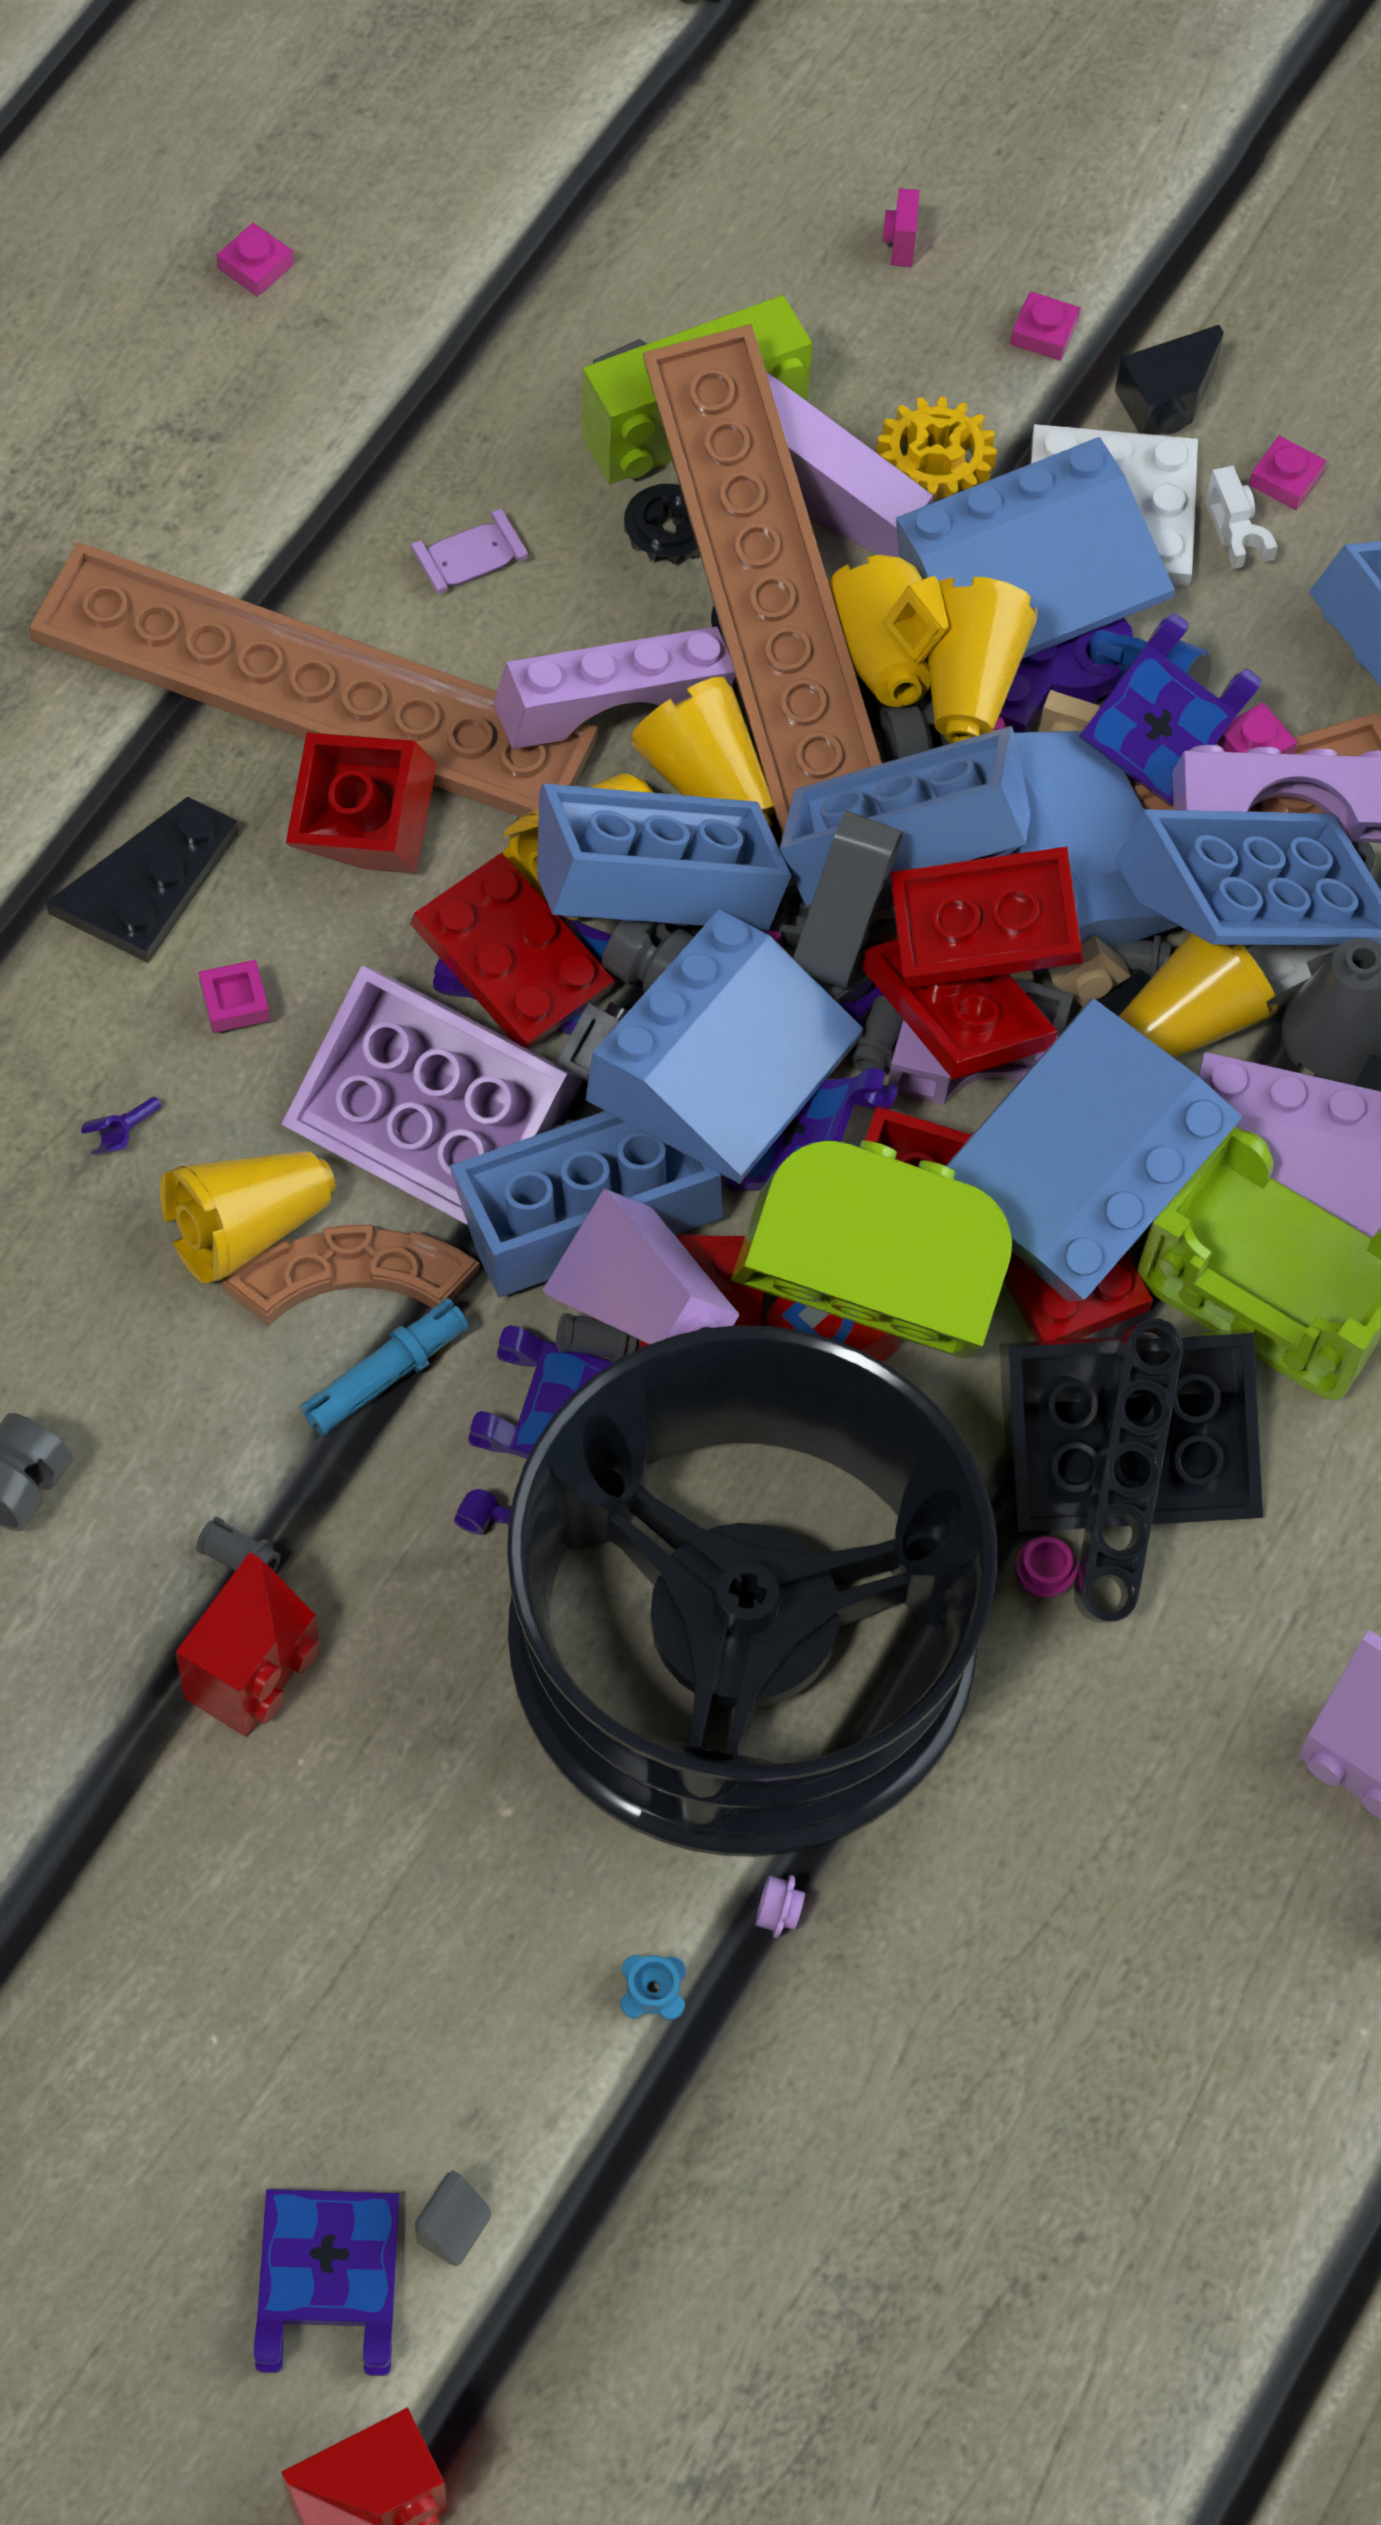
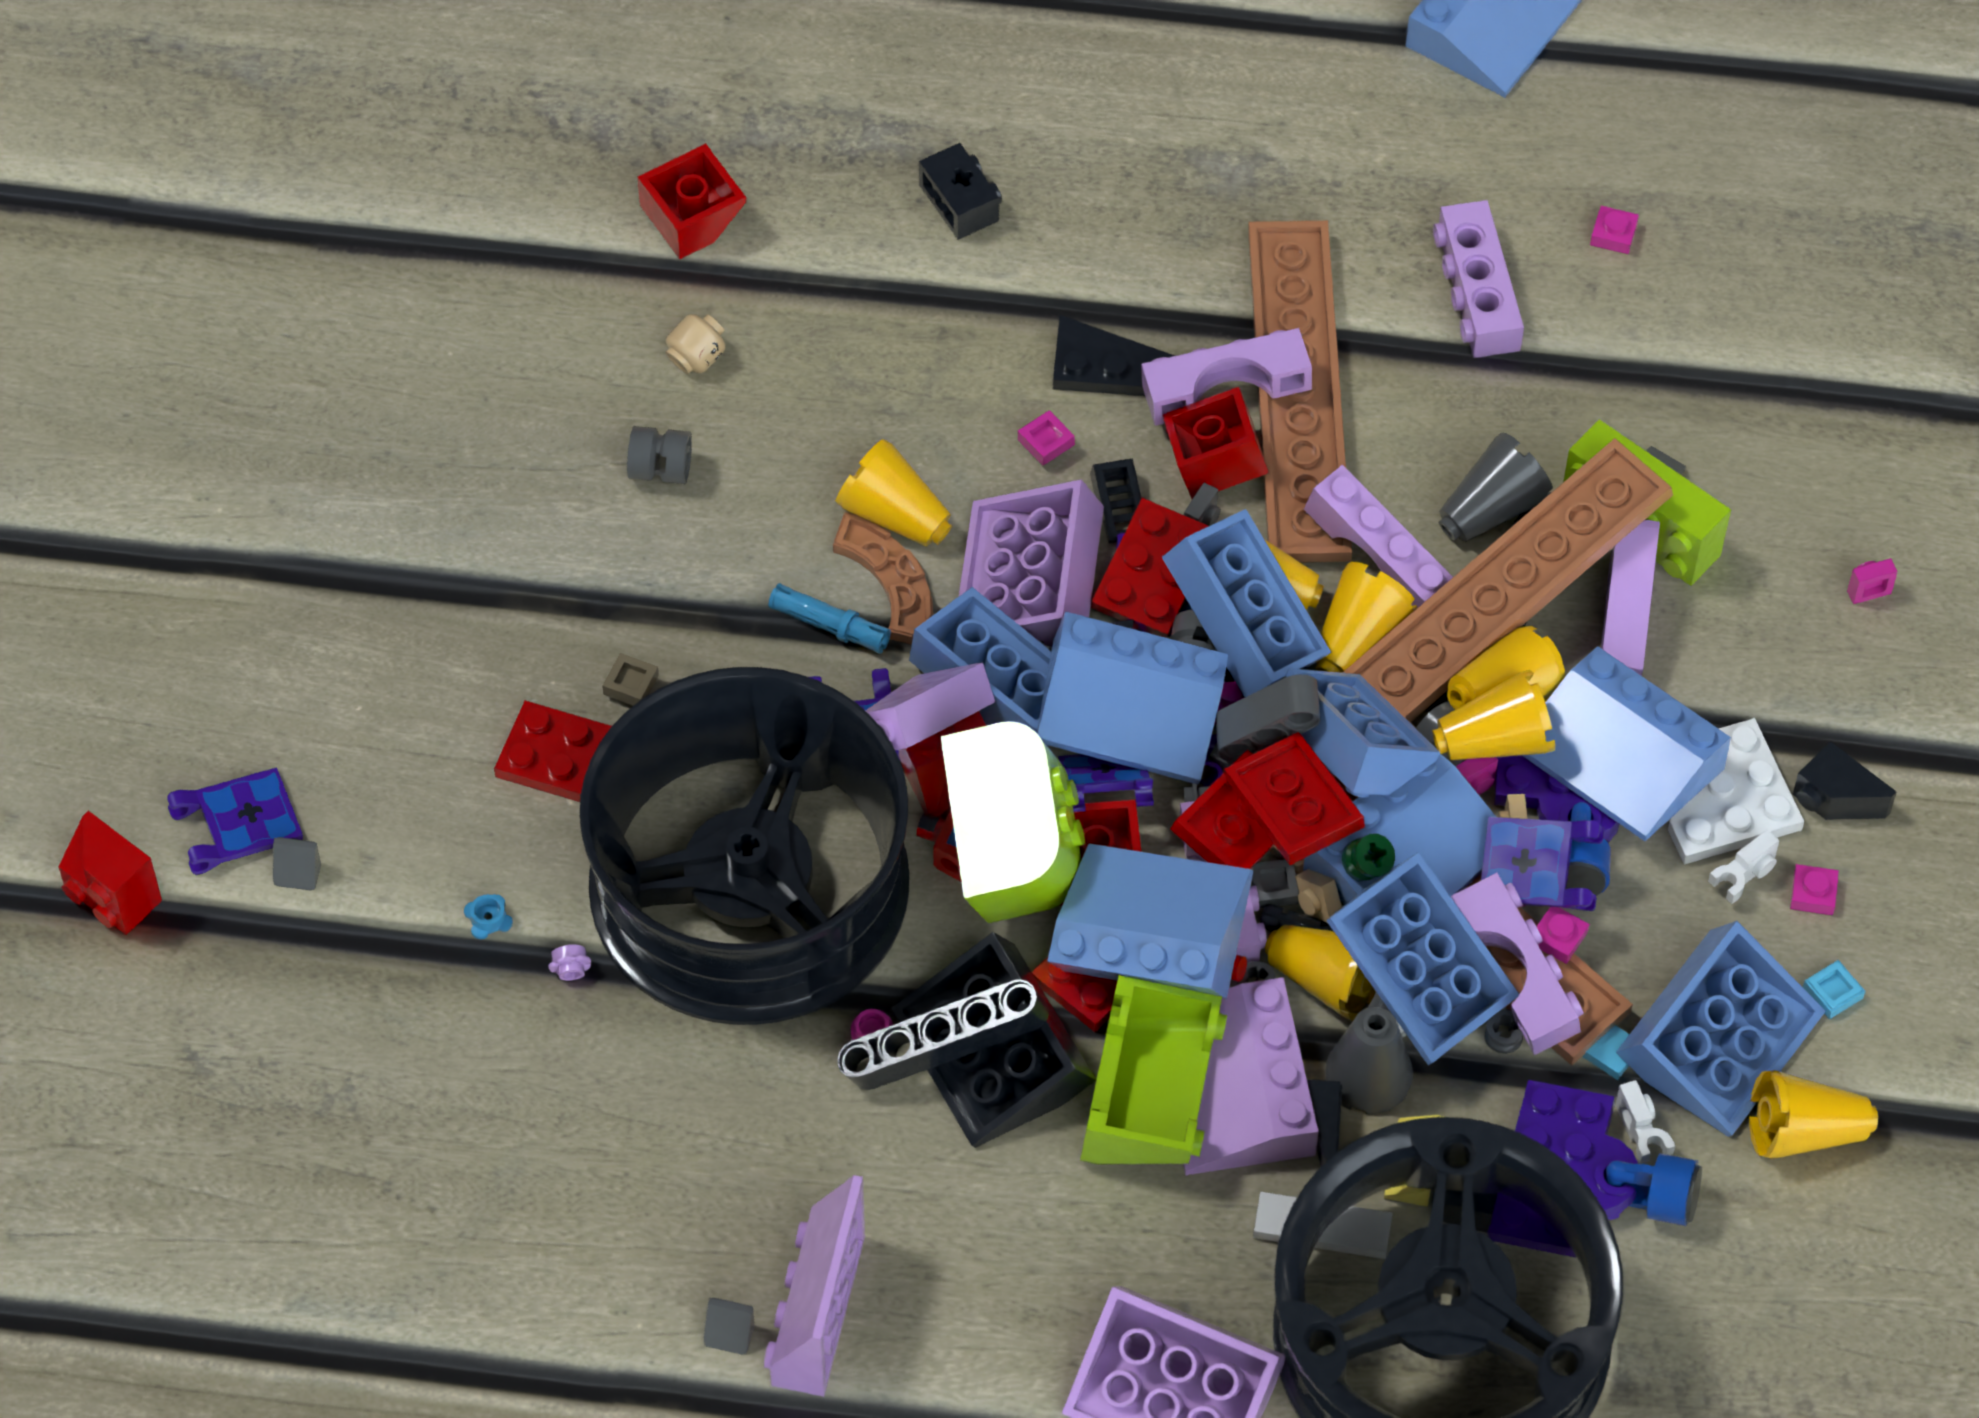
camera: 70 degrees right, 5 degrees down
dark purple hand [81,1096,161,1155] -> none
red slope [176,1552,321,1738] -> none
dark grey pin [196,1516,280,1572] -> none
lavender piece [411,508,528,595] -> none
yellow gear [876,396,997,503] -> none
yellow slope [883,576,949,665] -> none
dark pink plate [1010,291,1081,361] -> none
none -> red plate [494,700,612,802]
none -> dark tan plate [602,653,659,705]
none -> black slope [1090,458,1142,543]
none -> lavender arch [1141,328,1312,426]
none -> dark grey plate [1184,483,1221,526]
none -> dark green wheel [1342,834,1395,881]
none -> lavender brick [1433,200,1524,358]
none -> dark grey cone [1439,433,1553,542]

